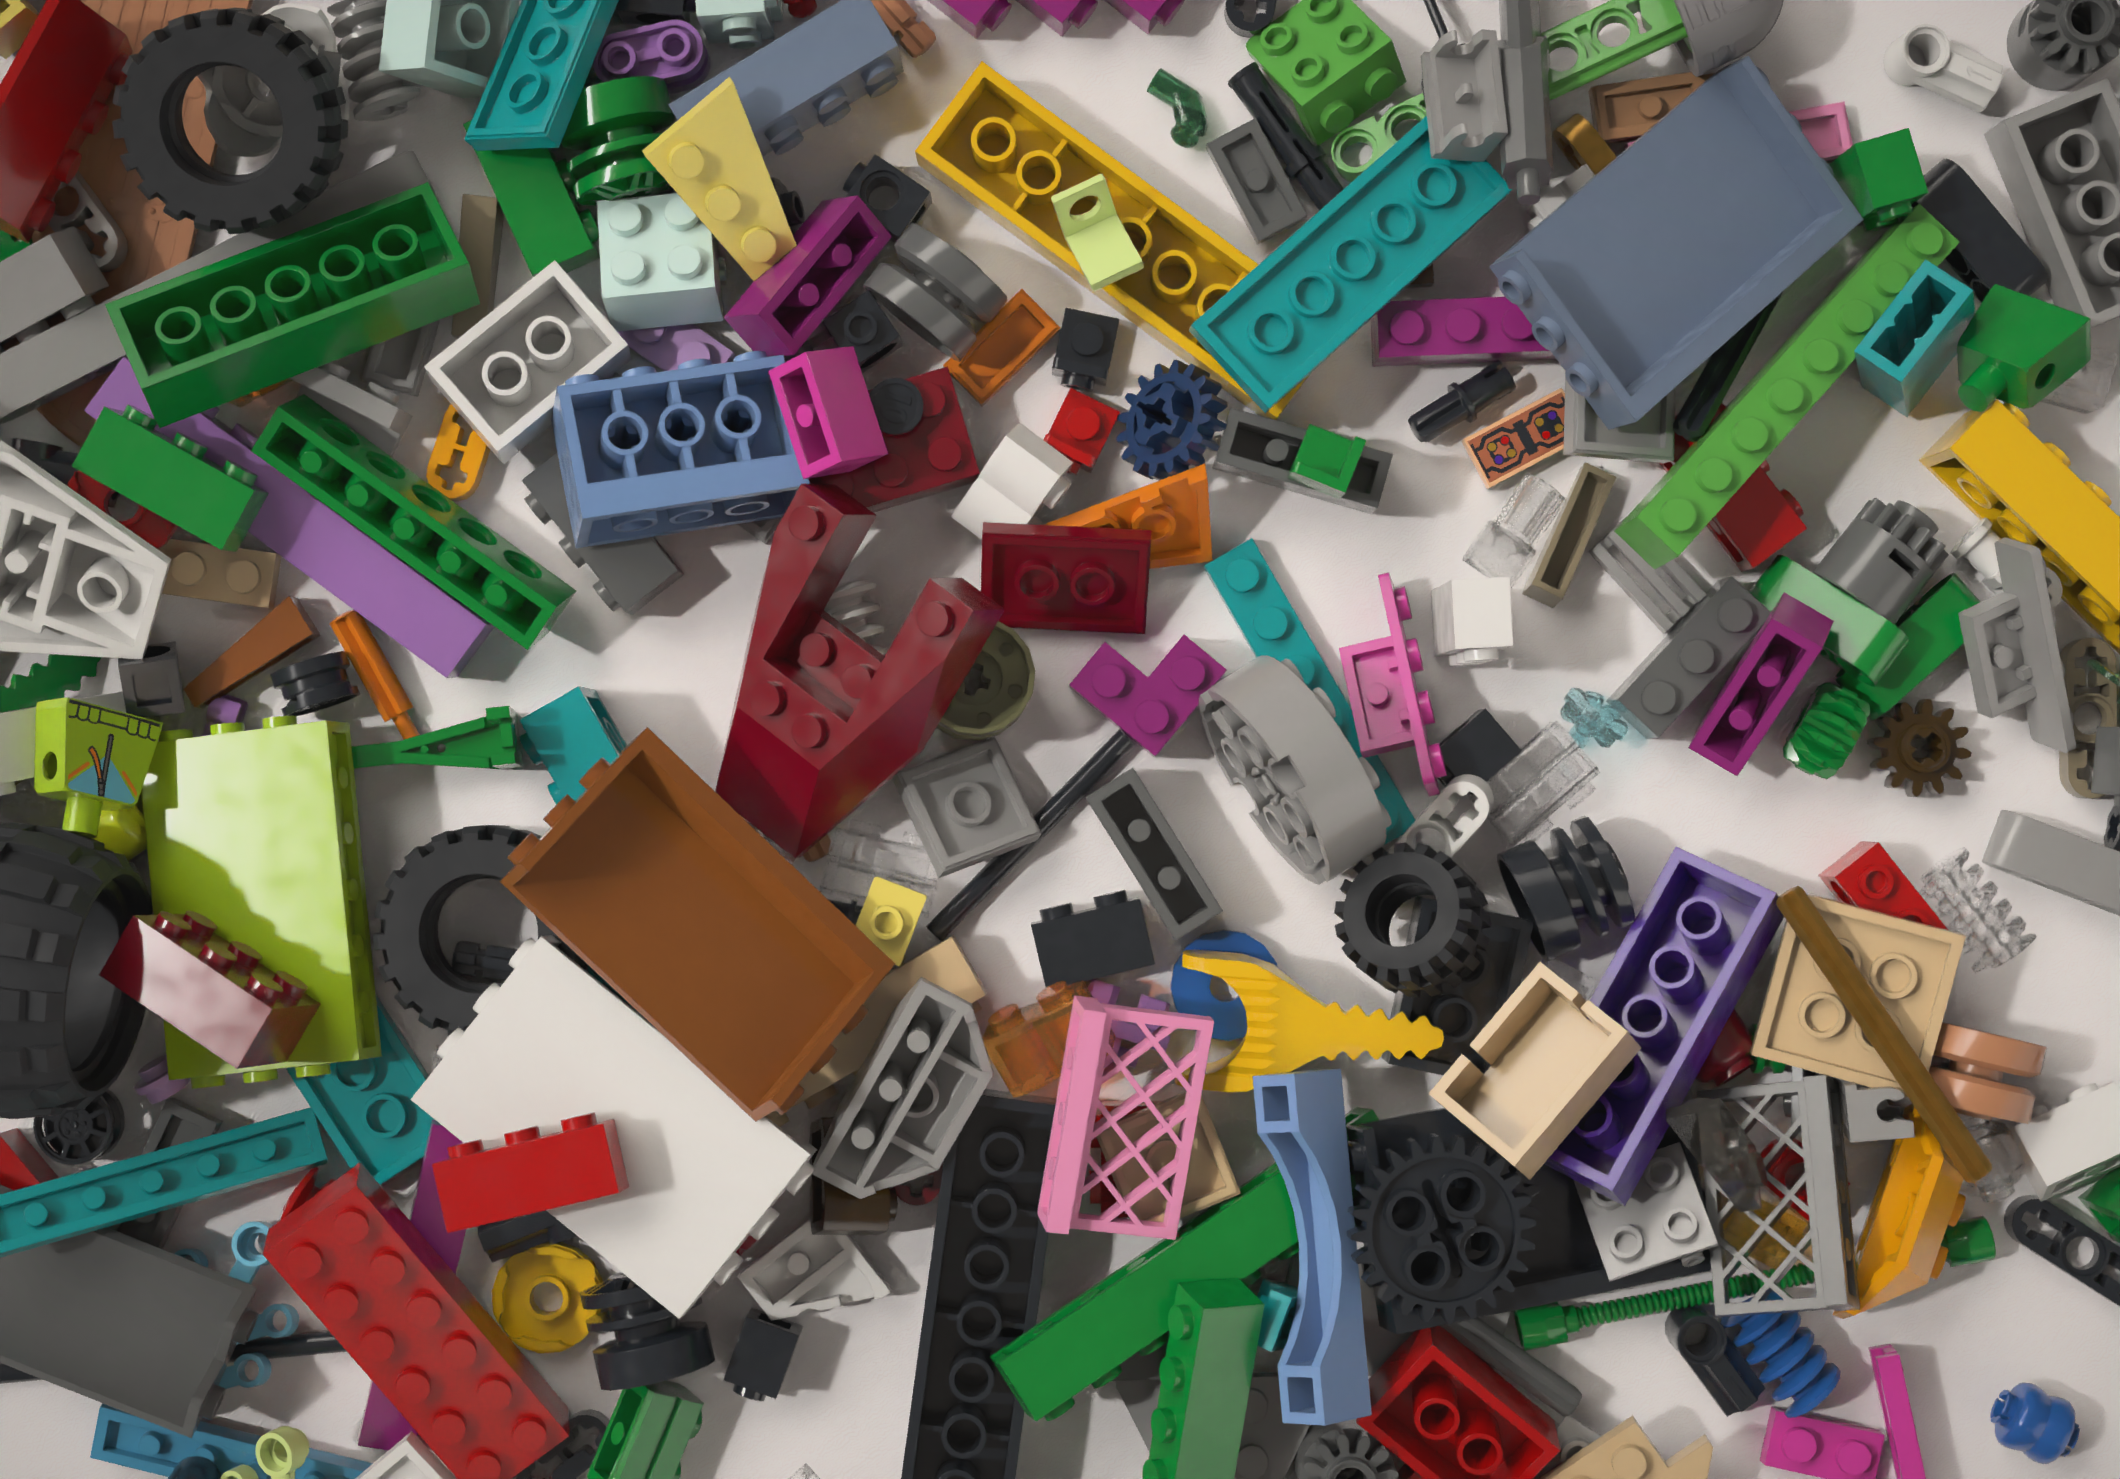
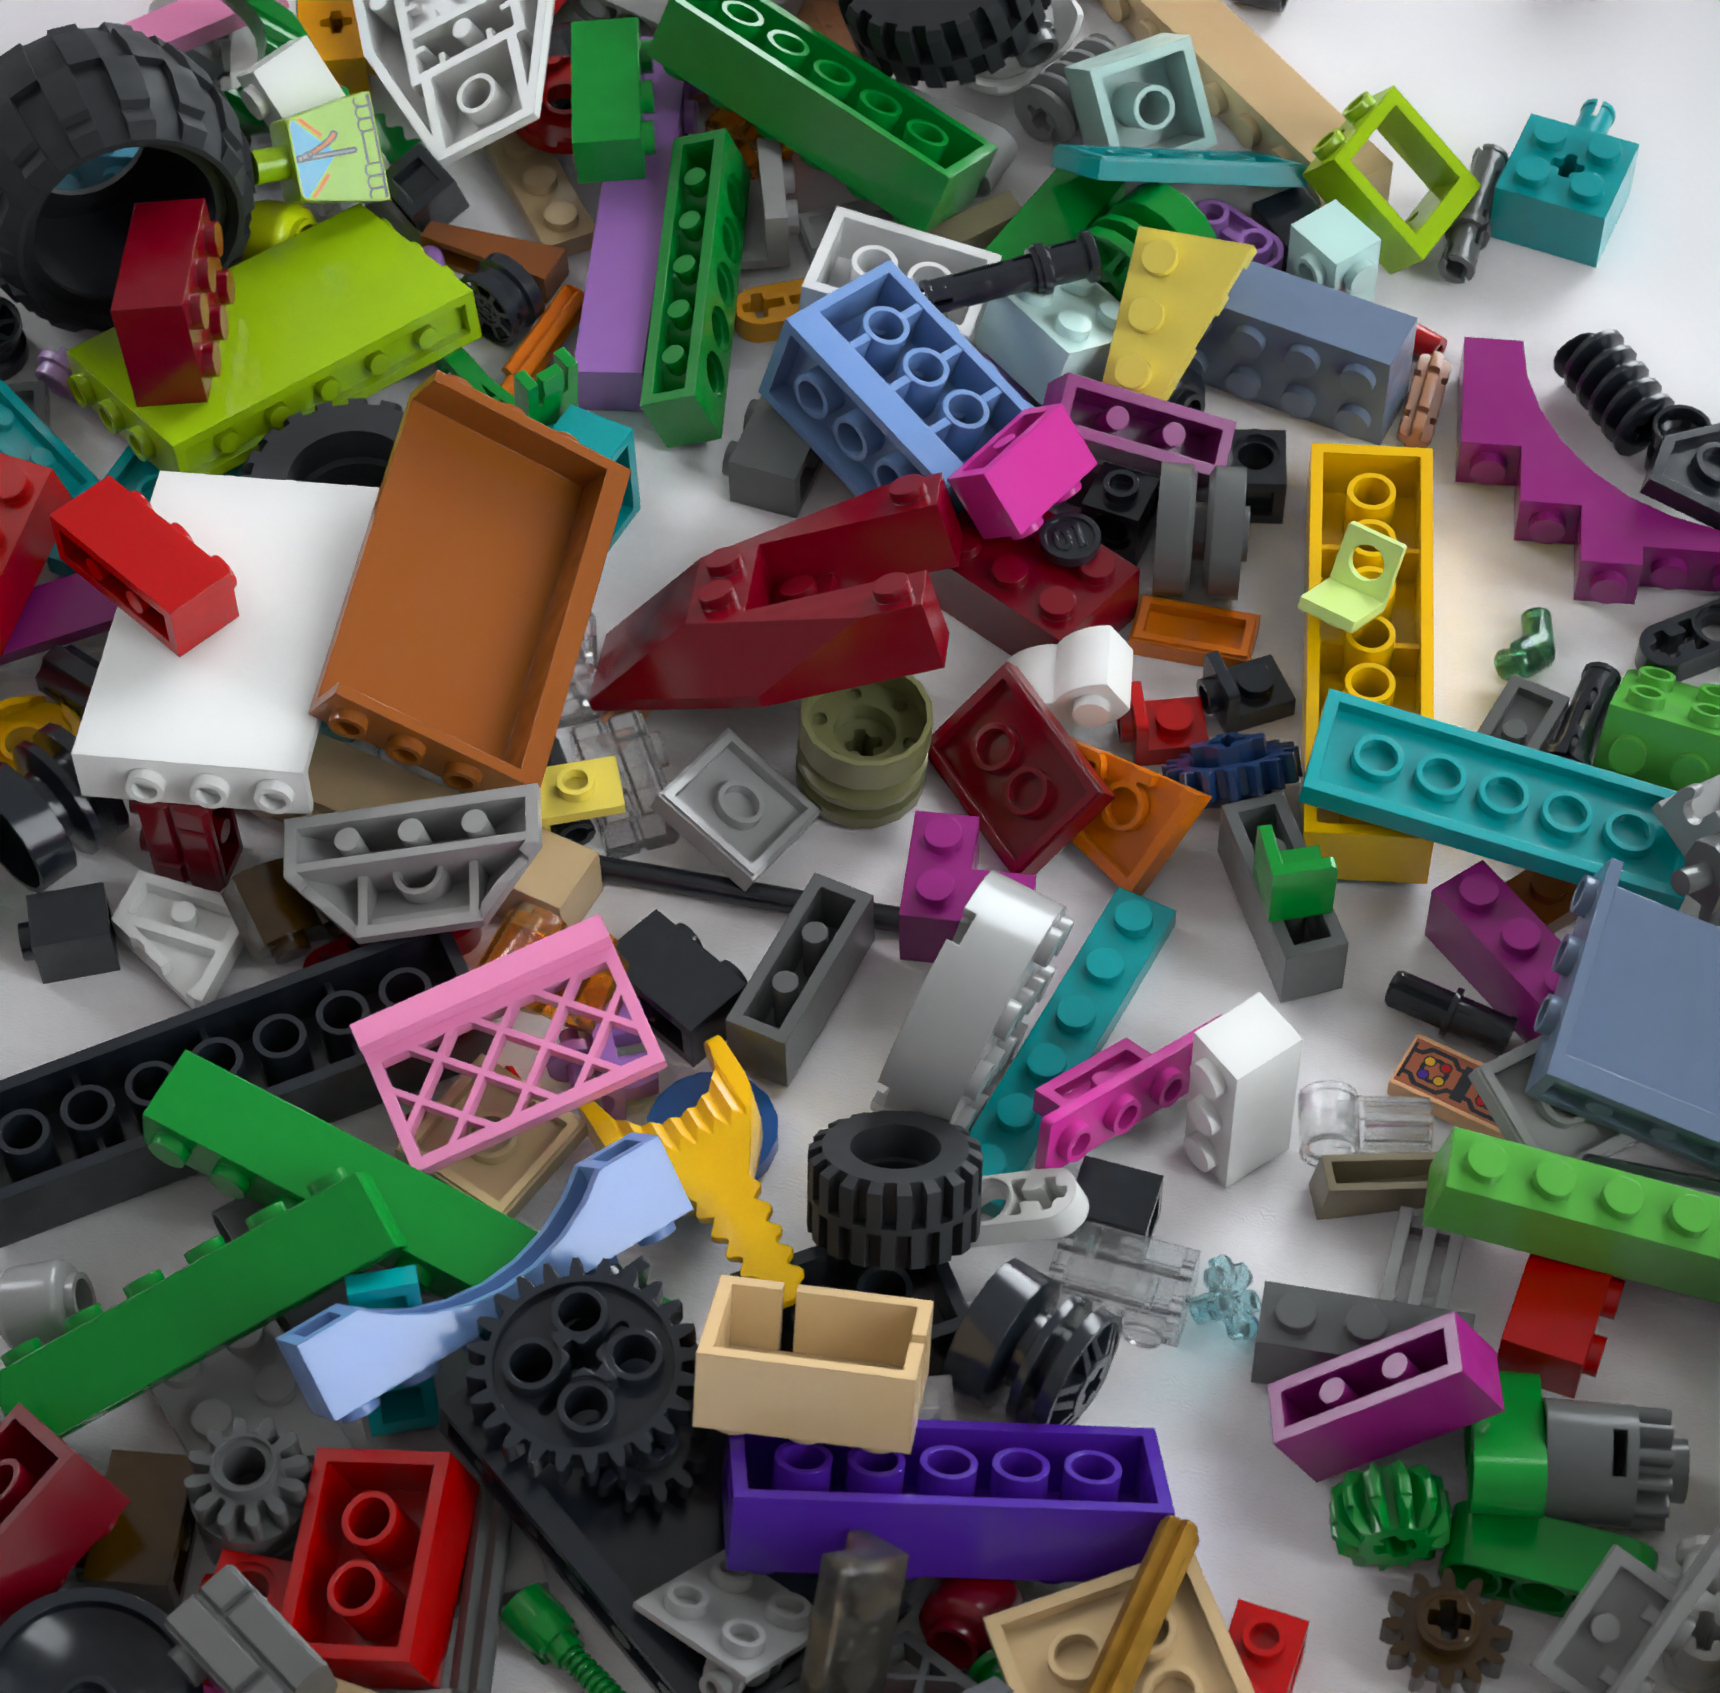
camera: 60 degrees right, 35 degrees down
none -> black pin [919,229,1102,314]

